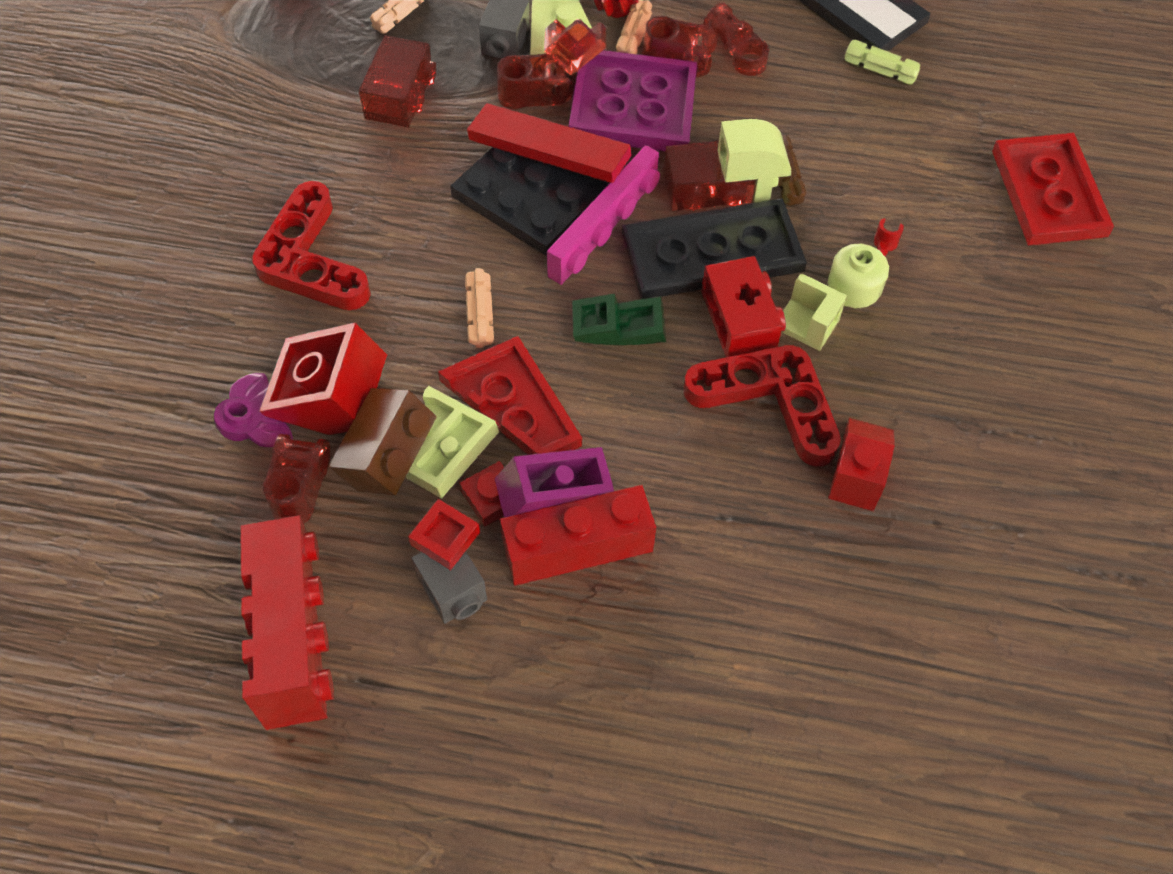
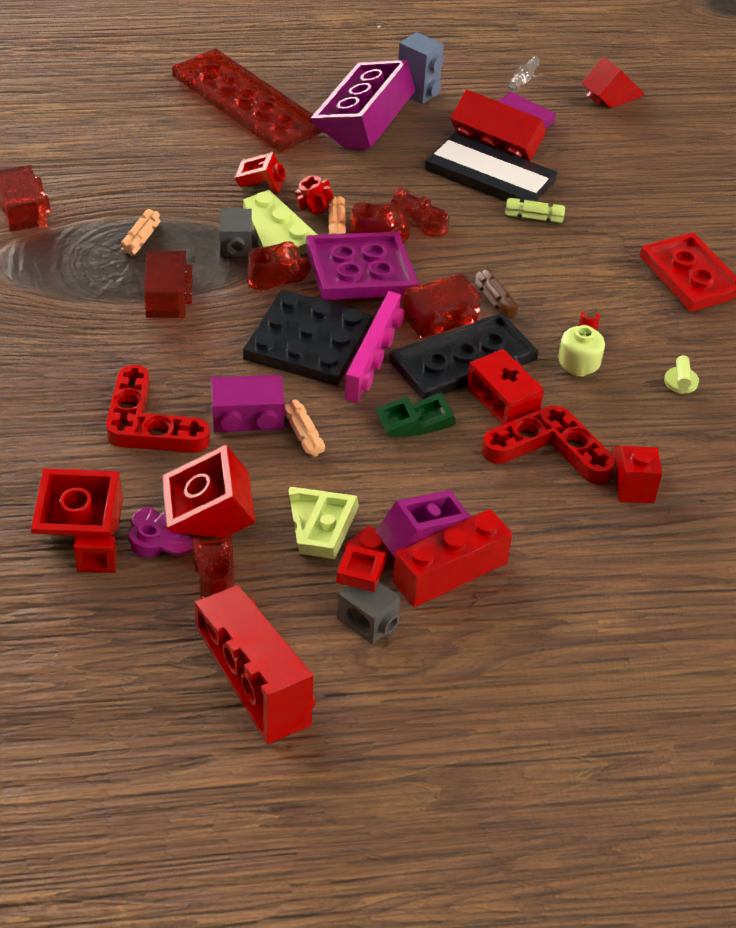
camera: 20 degrees left, 15 degrees down
reddish brown brick [328,388,437,496] -> none
red wing [438,336,582,455] -> none
red tile [467,103,631,183] -> none
clear red panel [544,19,606,76] -> none
yellowish green brick [717,119,791,203] -> none
yellowish green panel [782,274,847,351] -> none
none -> red slope [31,468,123,537]
none -> red plate [74,535,117,573]
none -> magenta brick [211,375,285,432]
none -> yellowish green plate [664,356,699,394]

